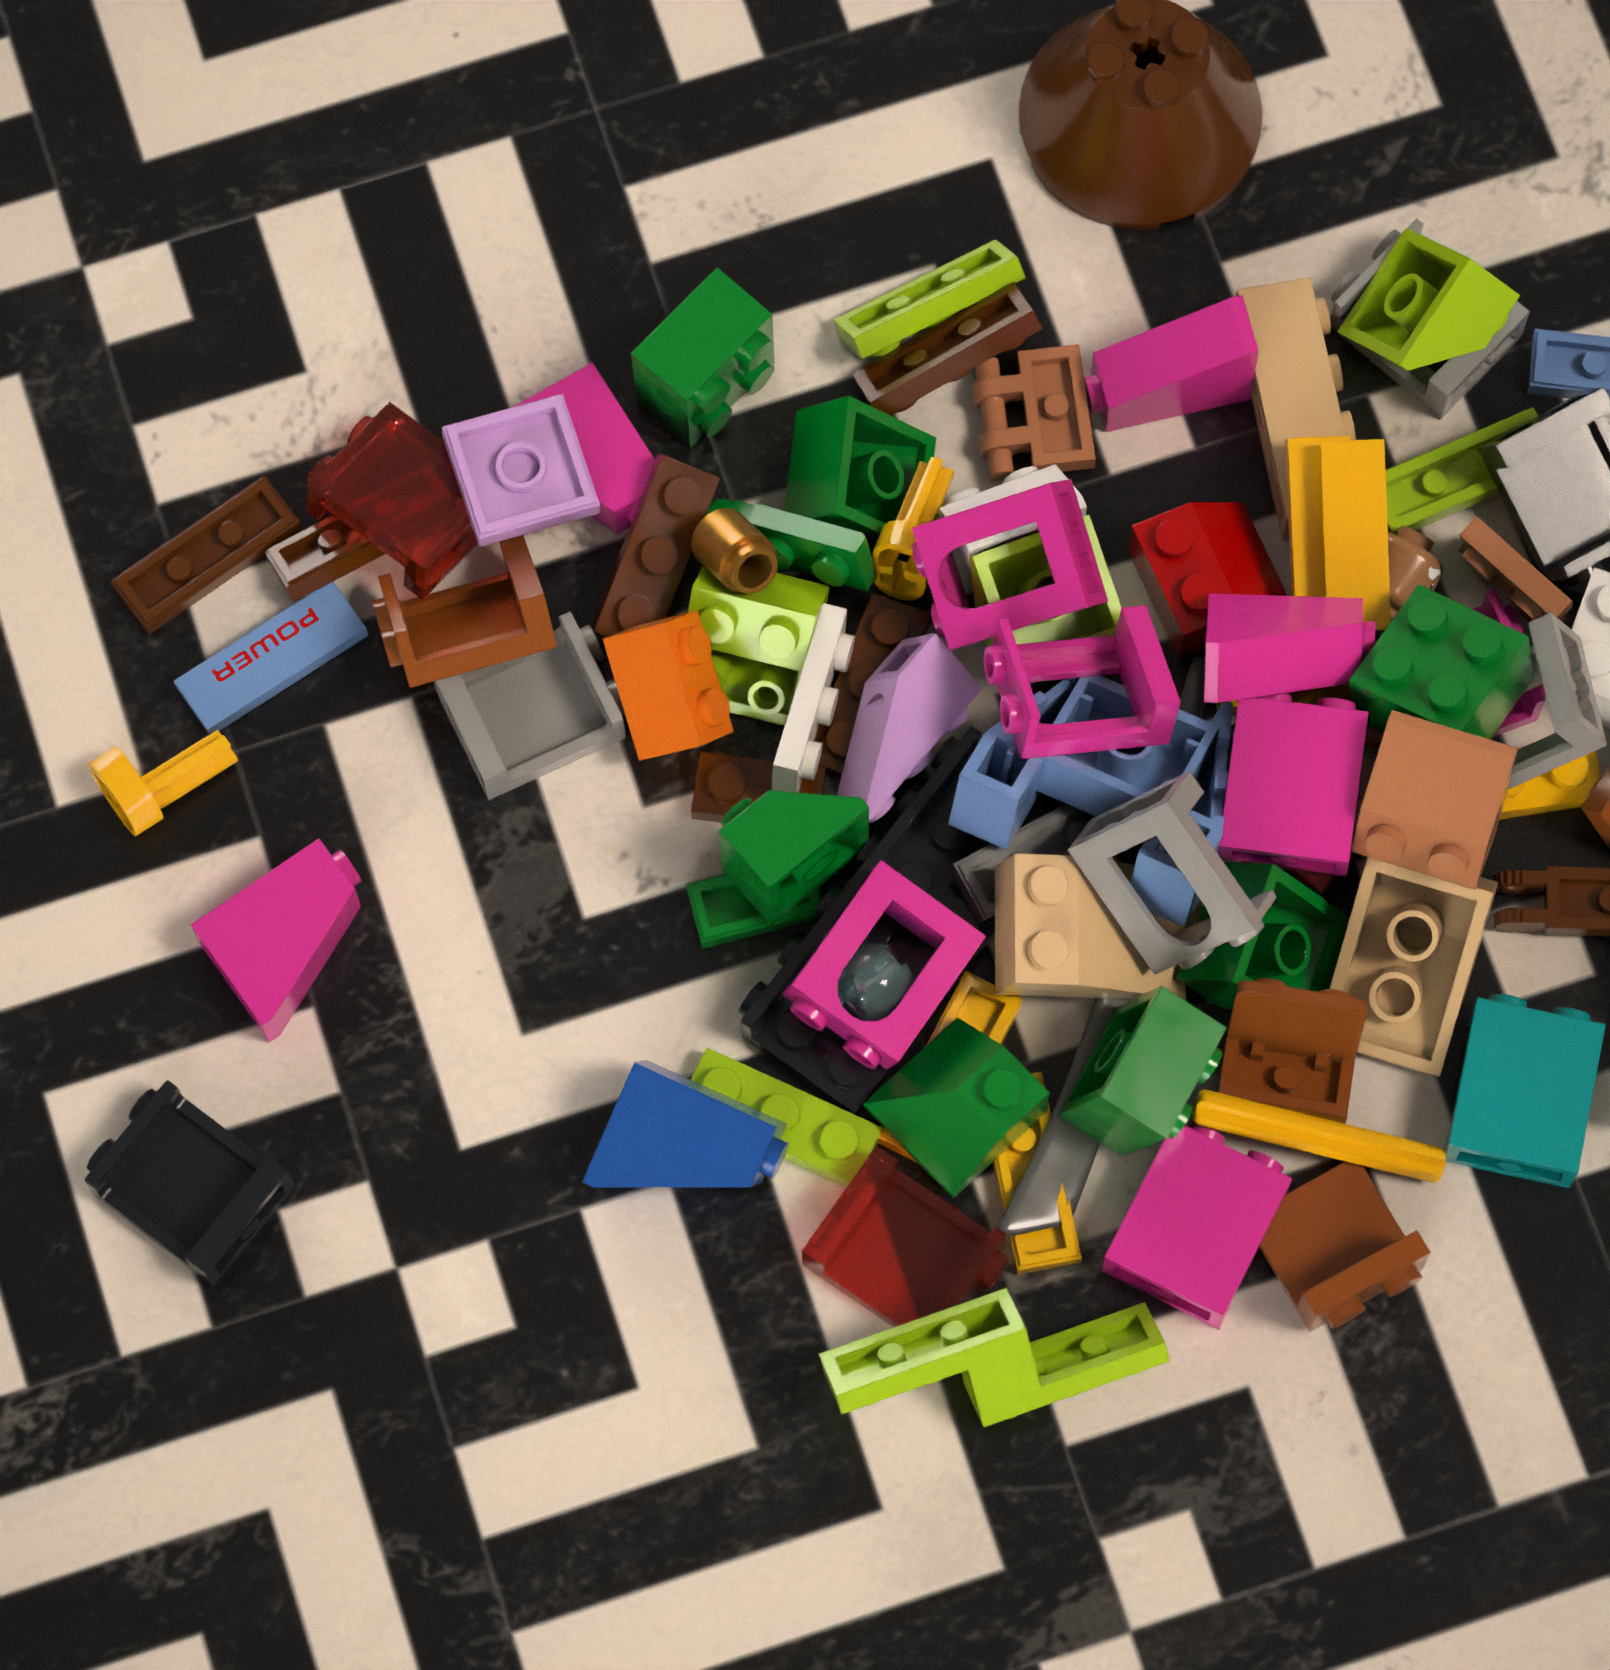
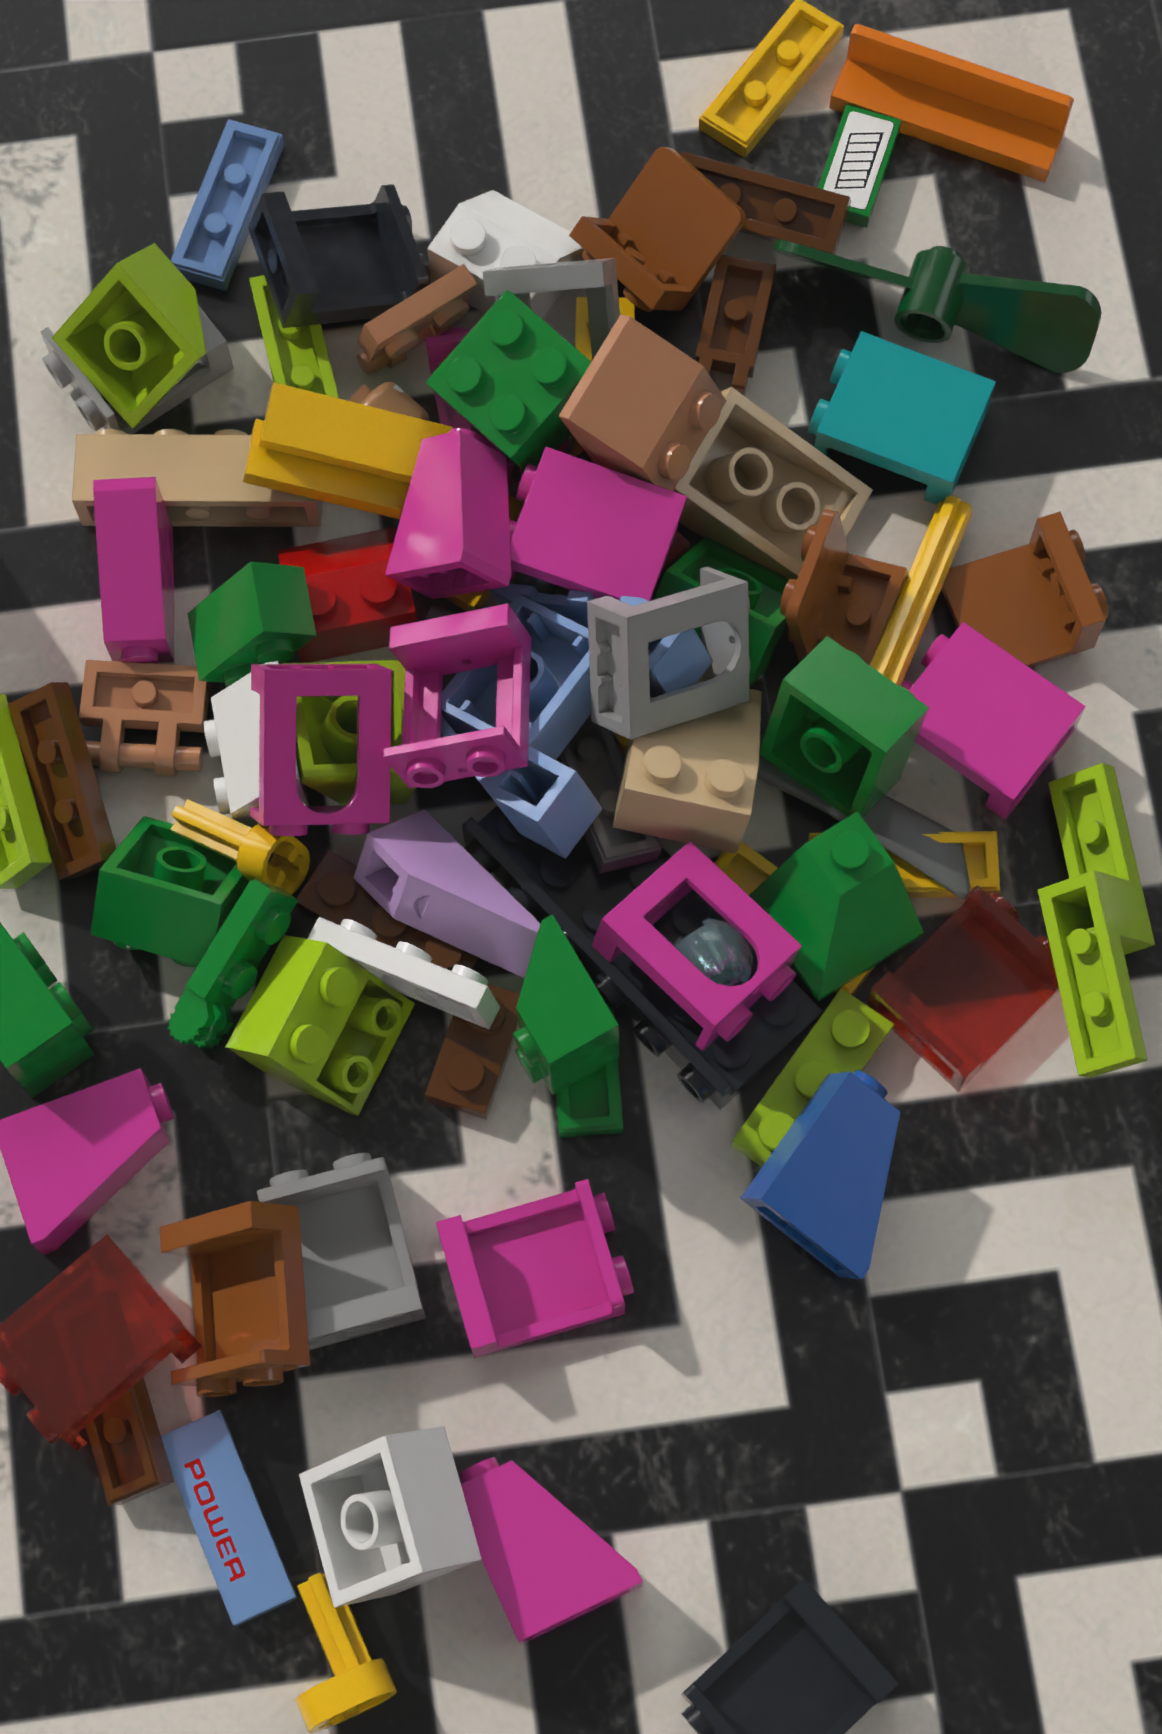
camera: 80 degrees left, 0 degrees up
reddish brown tile [111,475,302,635] -> none
lavender tile [442,394,600,547] -> none
reddish brown plate [591,454,720,637] -> none
orange brick [603,610,734,761] -> none
pearl gold brick [691,508,778,594] -> none
none -> green brick [187,561,317,687]
none -> white brick [299,1426,482,1608]
none -> dark pink panel [436,1179,634,1359]

